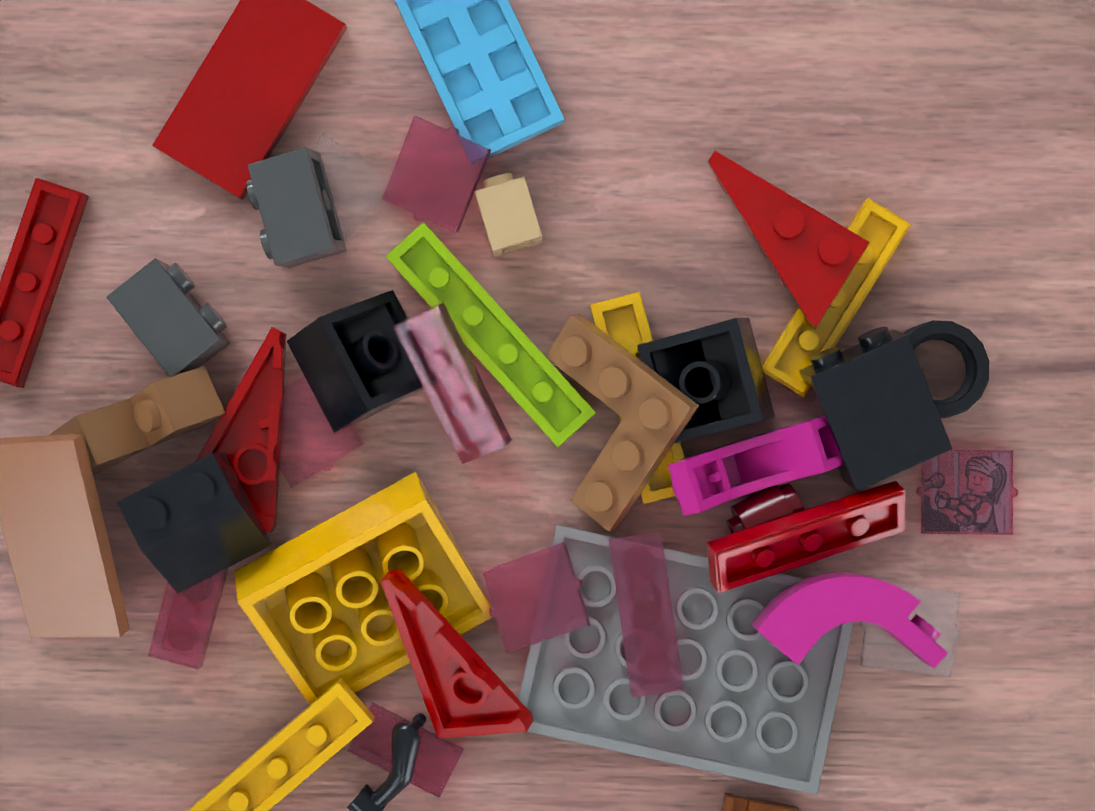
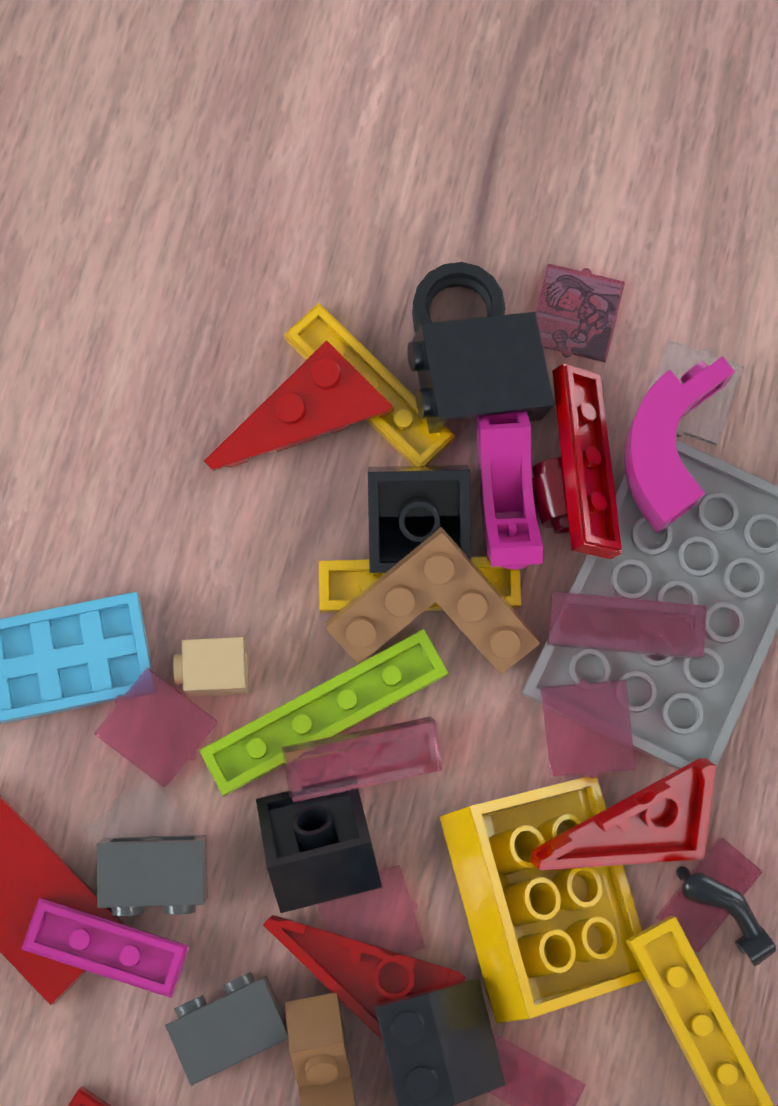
camera: 75 degrees left, 10 degrees down
none -> dark pink tile [21,898,190,998]

